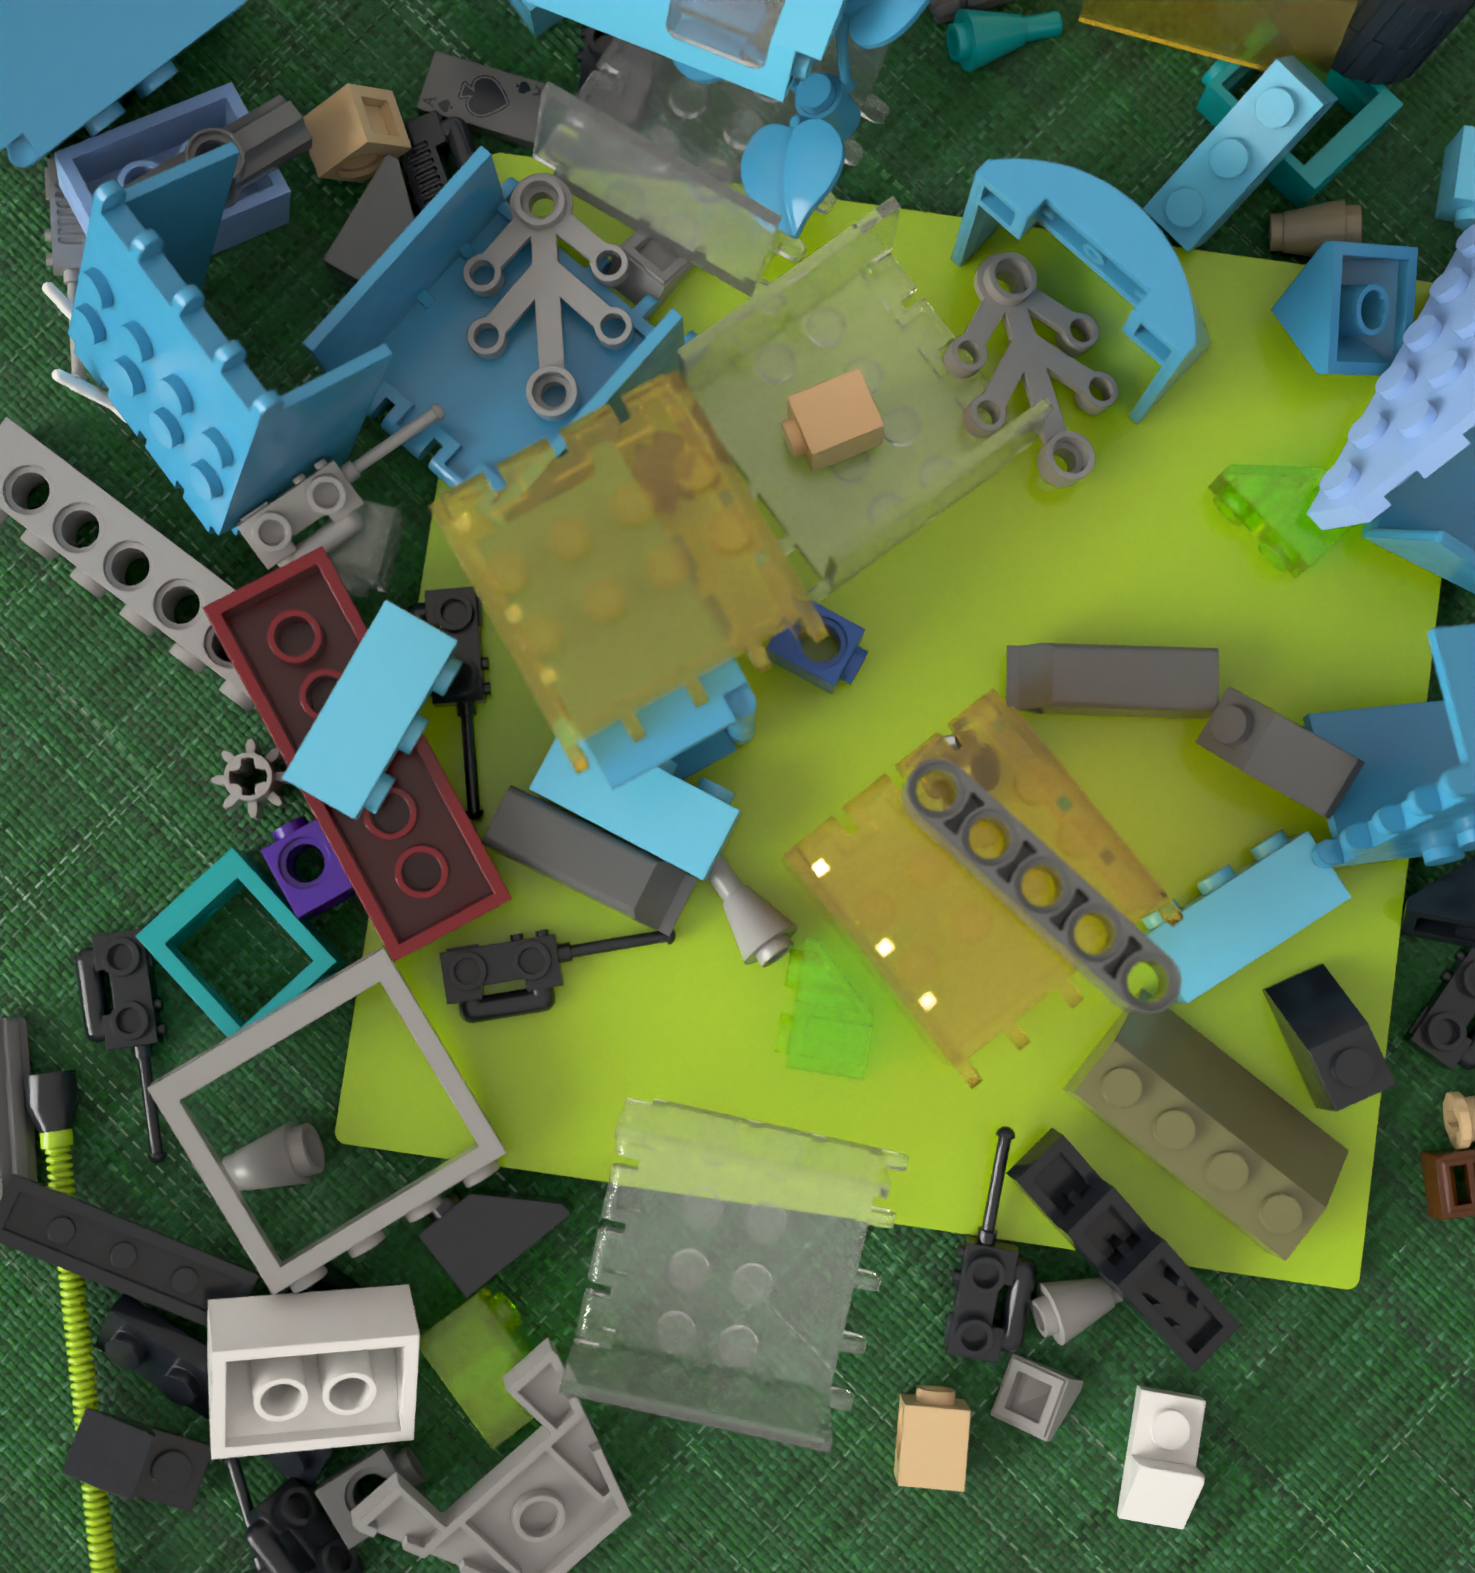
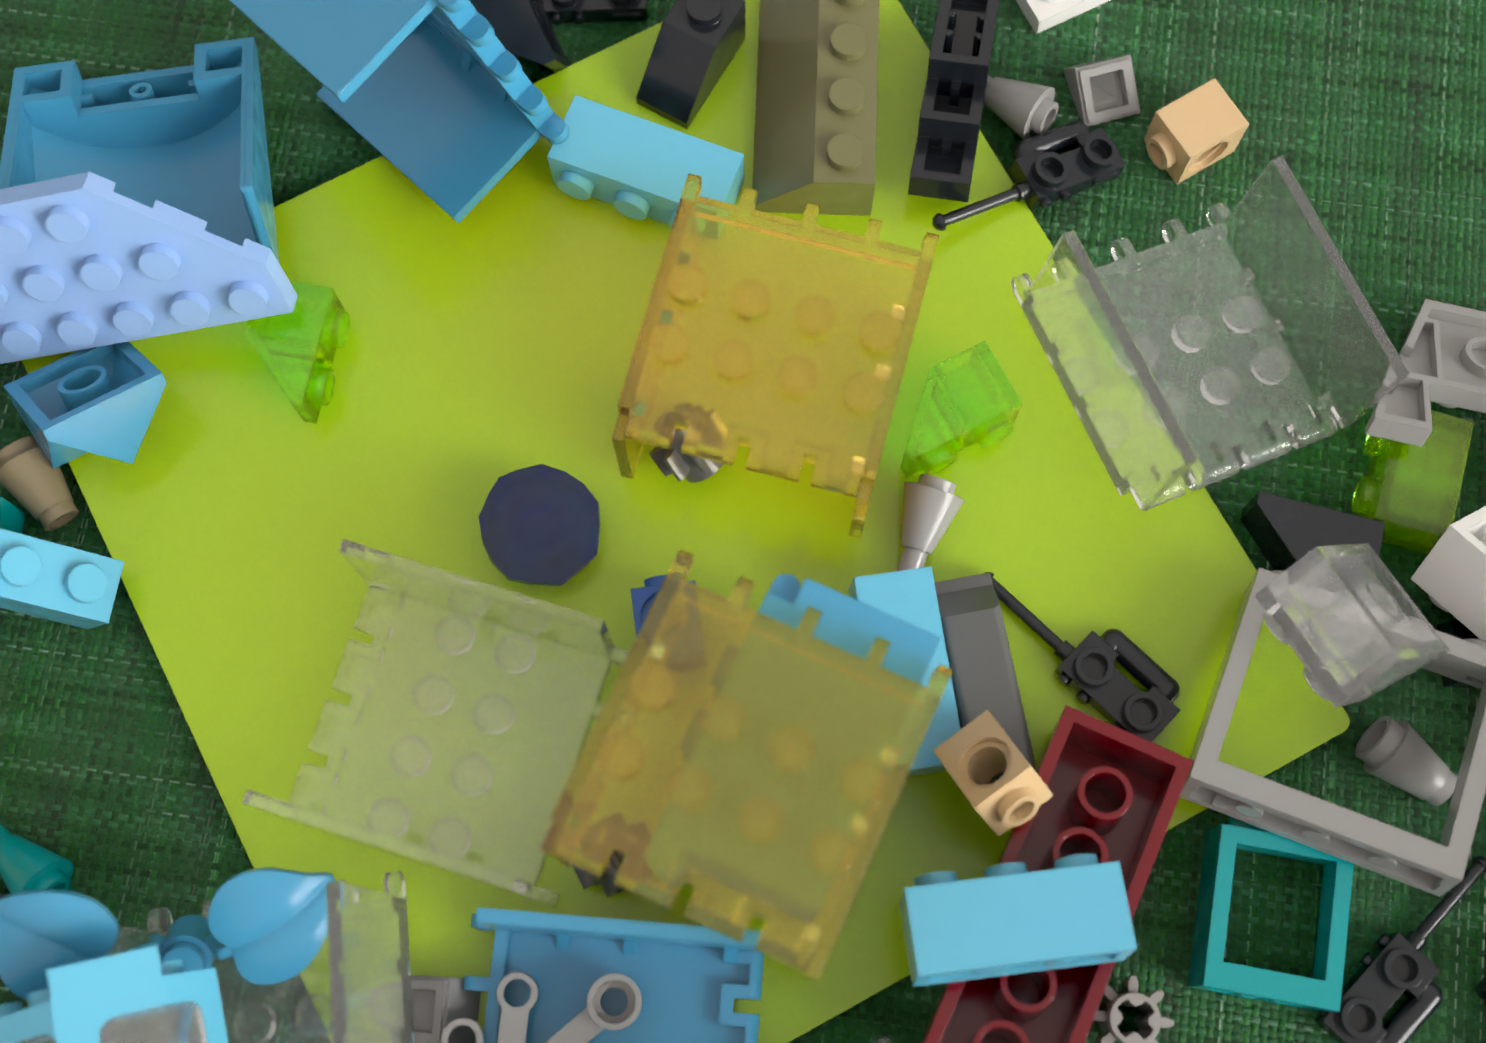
camera: 125 degrees left, 10 degrees down
dark purple brick [260,816,356,921] -> none
black piece [406,586,491,820] -> none
tan brick [780,368,885,473] -> none
dark grey beam [901,758,1182,1014] -> none
light grey plant [943,252,1118,488] -> none
dark azure windscreen [951,158,1212,425] -> none
dark grey piece [1006,643,1219,719] -> none
dark grey slope [1195,686,1365,820] -> none
none -> clear blue hat [478,464,601,586]
none -> tan brick [933,709,1054,837]
none -> clear slope [1254,543,1450,708]

